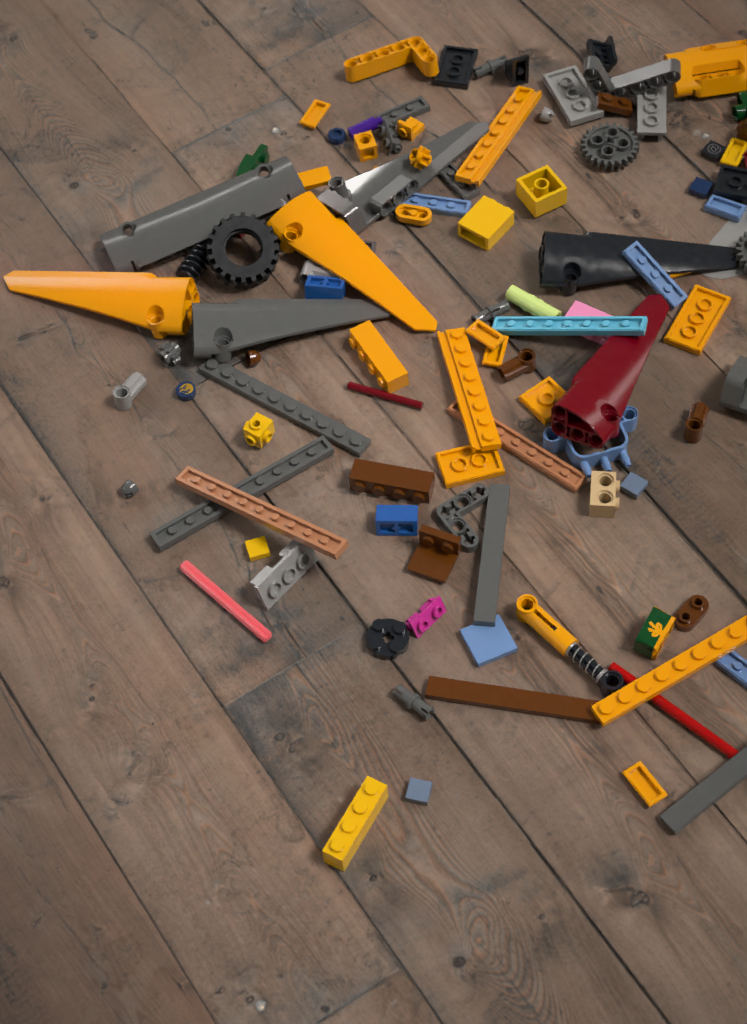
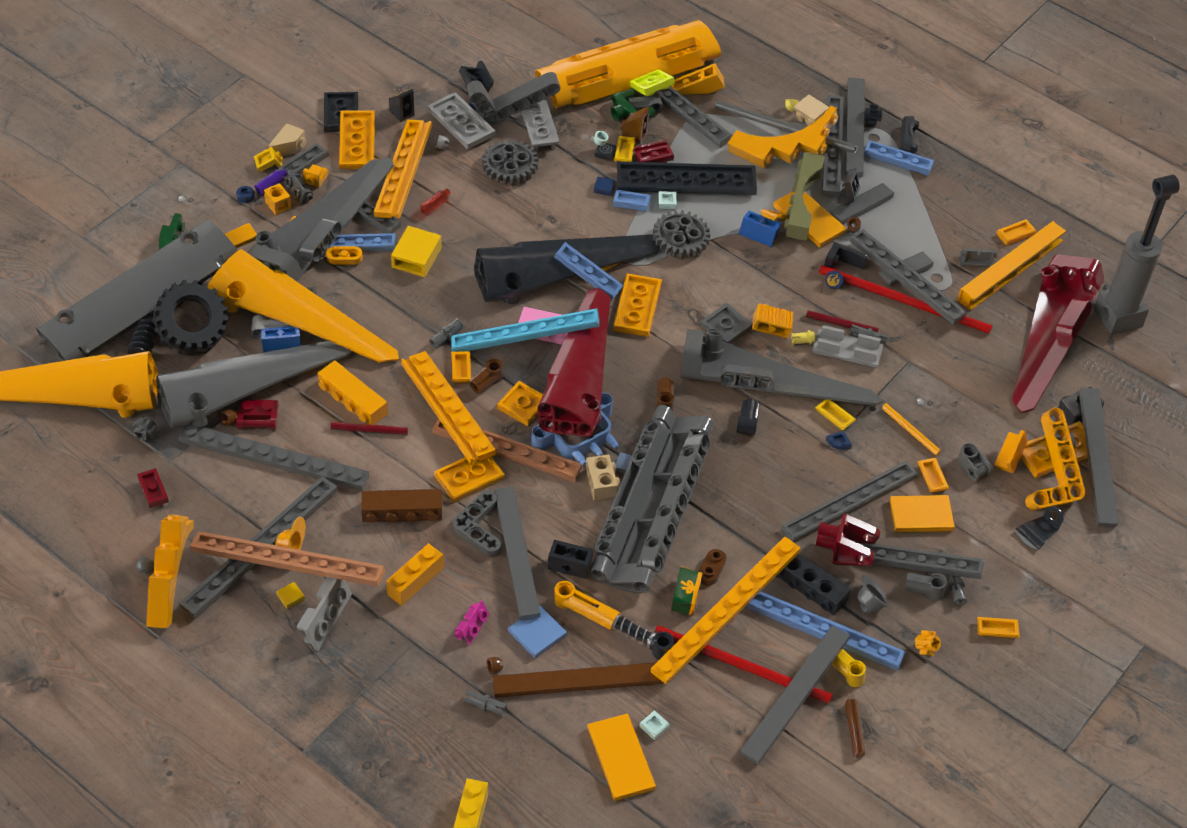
camera: 25 degrees left, 5 degrees down
light grey piece [113,372,147,411] -> none
dark blue tile [176,381,196,401] -> none
coral axle [180,560,272,642] -> none
yellow brick [243,412,275,449] -> none
light orange tile [299,99,331,130] -> none
light orange beam [344,36,439,82] -> none
black plate [366,618,409,660] -> none
blue hinge [375,505,418,536] -> none
sand blue tile [405,777,433,806] -> none
reddish brown bracket [407,524,461,583] -> none
light orange gear [409,145,432,170] -> none
light orange tile [465,319,506,351] -> none
dark grey pin [473,54,508,79] -> none
yellowish green axle [505,285,562,316] -> none
yellow brick [516,165,567,218] -> none
reddish brown plate [595,92,633,117] -> none
light orange tile [622,761,668,807] -> none
none -> dark red plate [137,468,169,508]
none -> light orange arch [146,515,194,628]
none -> dark red plate [236,400,279,430]
none -> yellow bracket [254,147,283,172]
none -> tan slope [269,123,306,157]
none -> light orange piece [275,517,306,550]
none -> light orange tile [339,111,375,169]
none -> light orange brick [386,543,444,606]
none -> clear red cylinder [420,189,451,216]
none -> reddish brown hinge [486,657,504,674]
none -> black brick [548,539,593,579]
none -> light orange tile [587,713,656,801]
none -> dark grey panel [589,405,714,593]
none -> light aqua hinge [594,131,608,146]
none -> light aqua tile [639,710,670,740]

